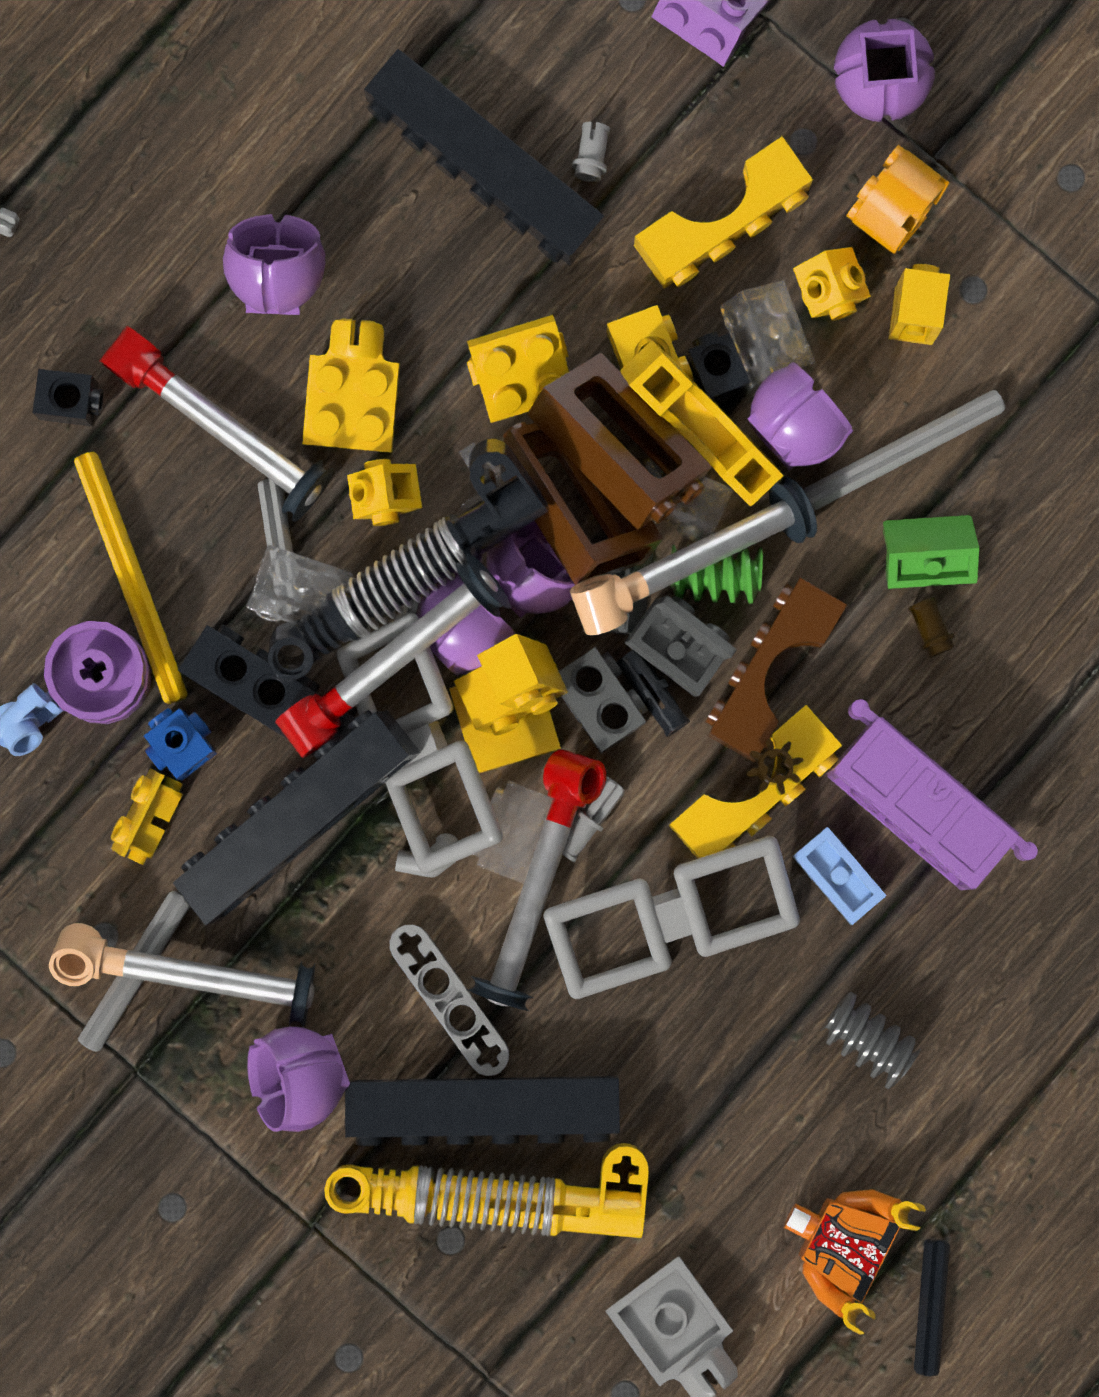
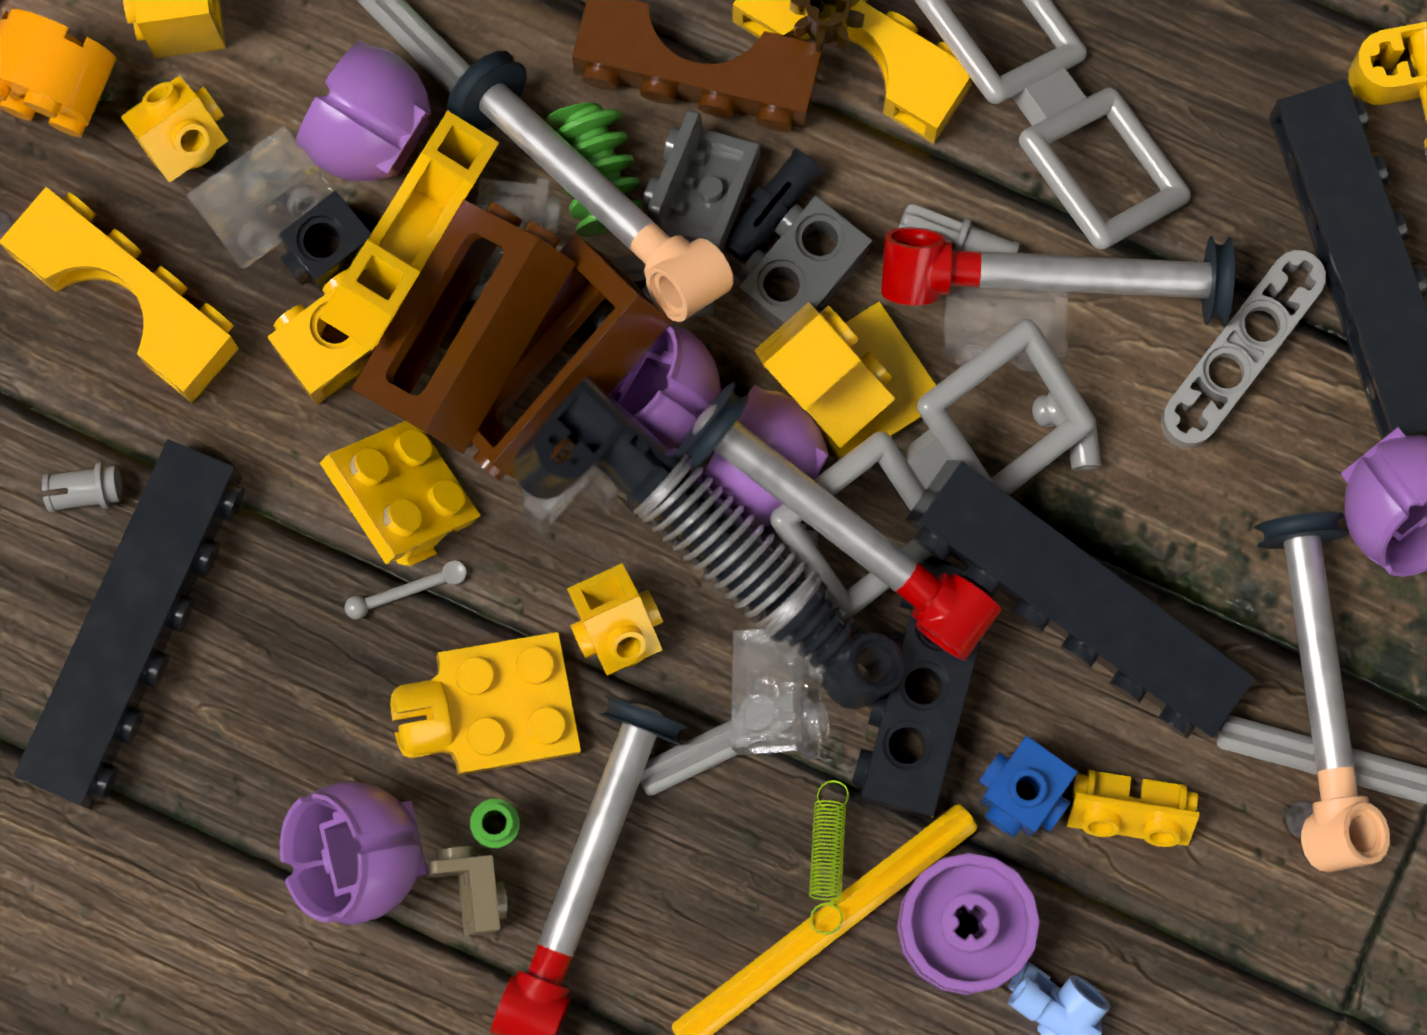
camera: 110 degrees left, 5 degrees down
none -> light grey hinge [344,560,466,619]
none -> dark tan bracket [422,846,507,937]
none -> bright green pin [470,799,520,848]
none -> lime piece [809,780,849,935]

